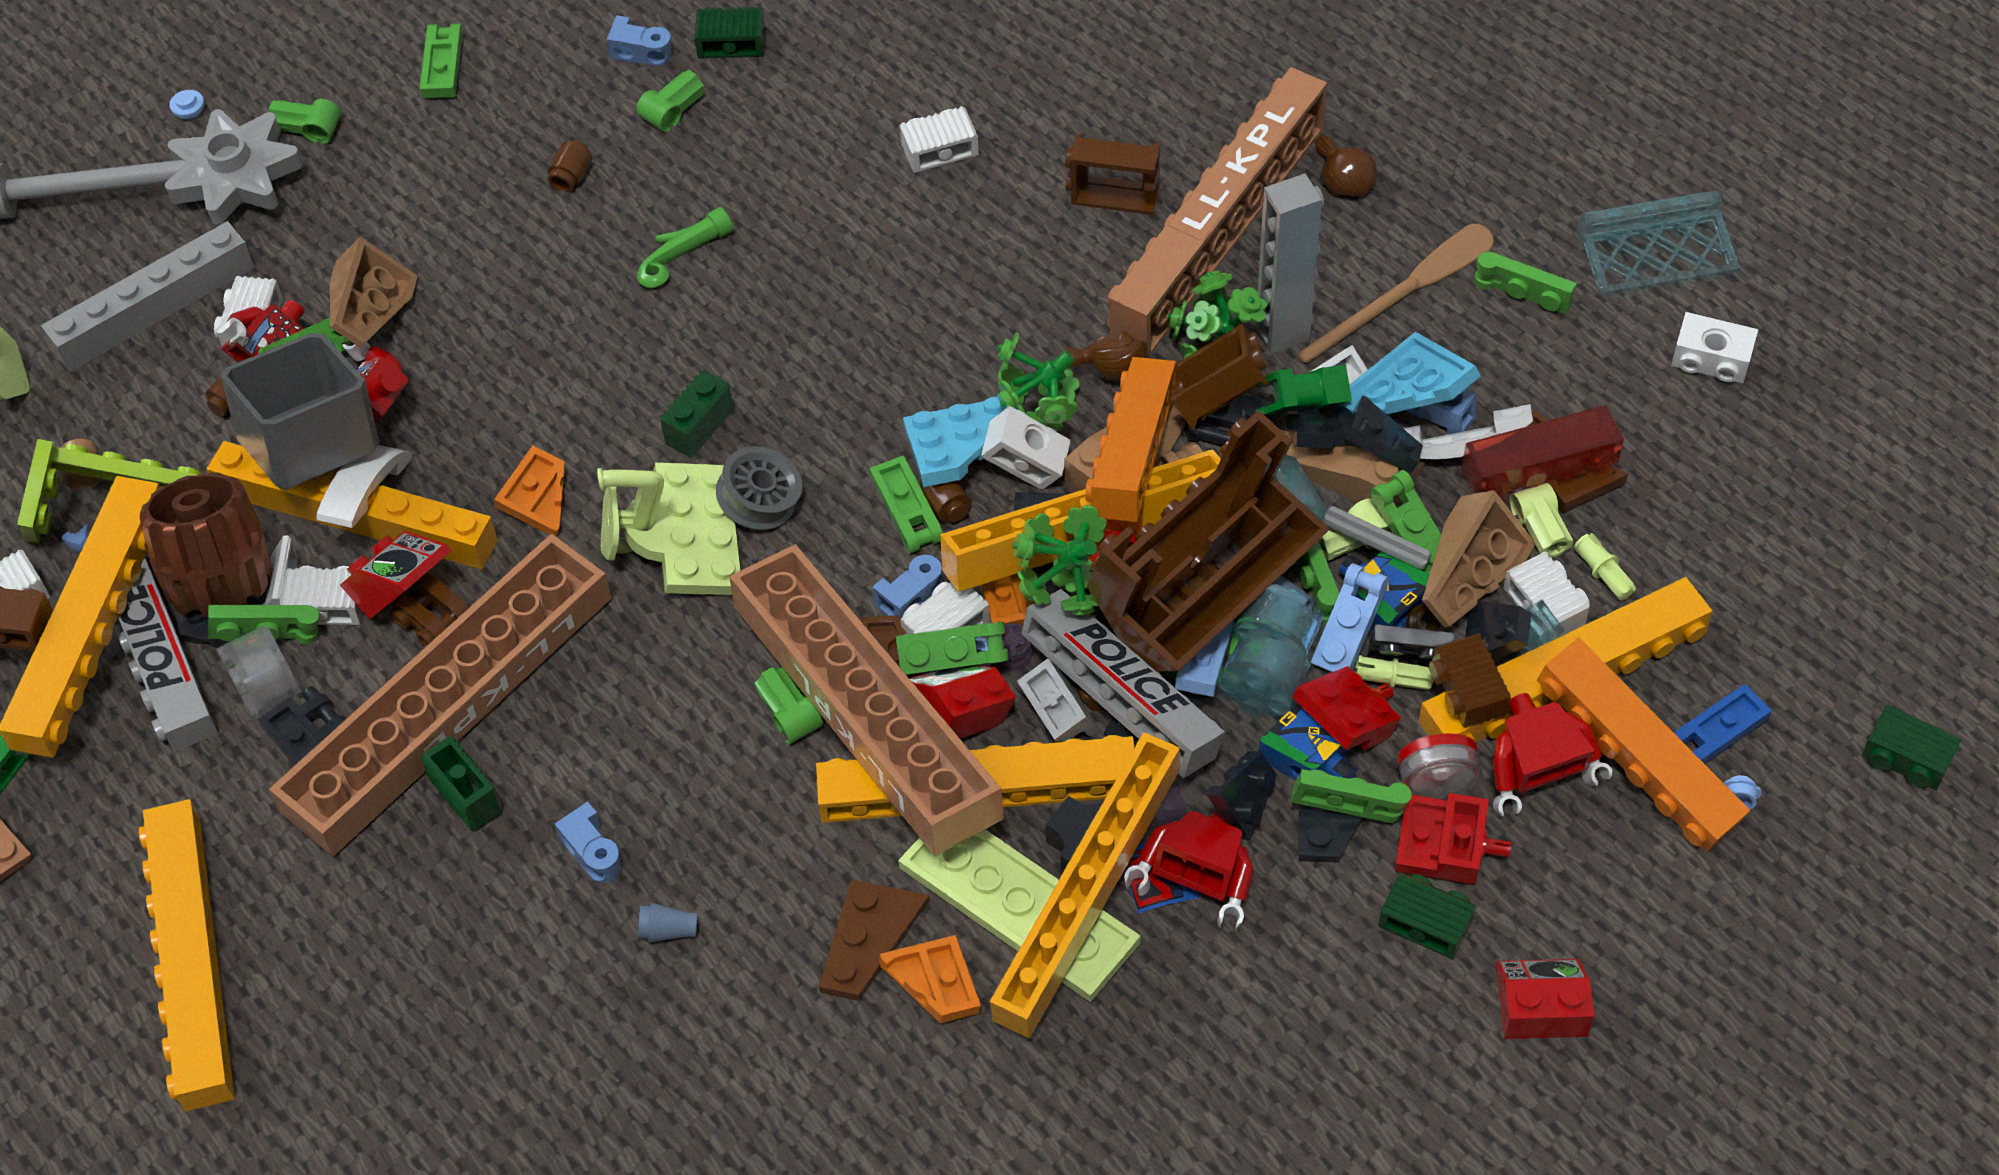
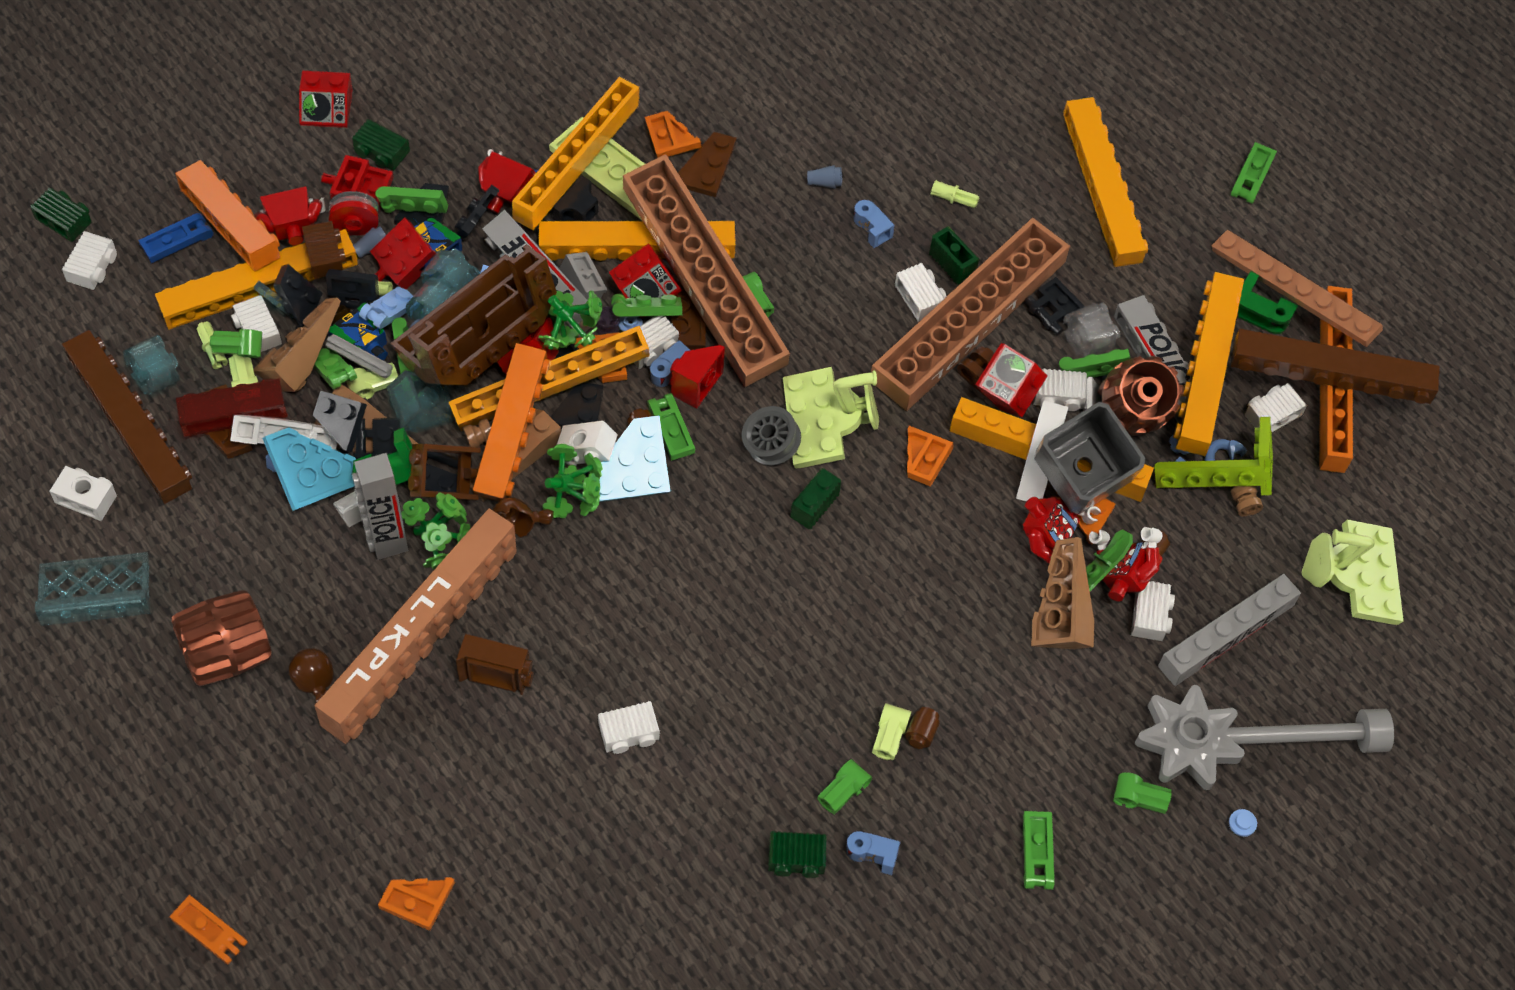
camera: 175 degrees right, 5 degrees up
bright green plant [637,207,734,289] -> none
medium nougat piece [1299,224,1494,363] -> none
bright green plate [1474,252,1576,314] -> none
light blue plate [1724,775,1761,810] -> none
none -> white brick [62,231,117,290]
none -> reddish brown brick [62,330,192,504]
none -> clear light blue brick [123,335,180,396]
none -> copper wheel [172,590,271,686]
none -> bright green piece [210,329,263,358]
none -> sand blue cone [353,226,386,258]
none -> red slope [670,345,725,409]
none -> yellowish green piece [872,703,911,760]
none -> white brick [895,263,947,322]
none -> yellowish green axle [931,180,979,208]

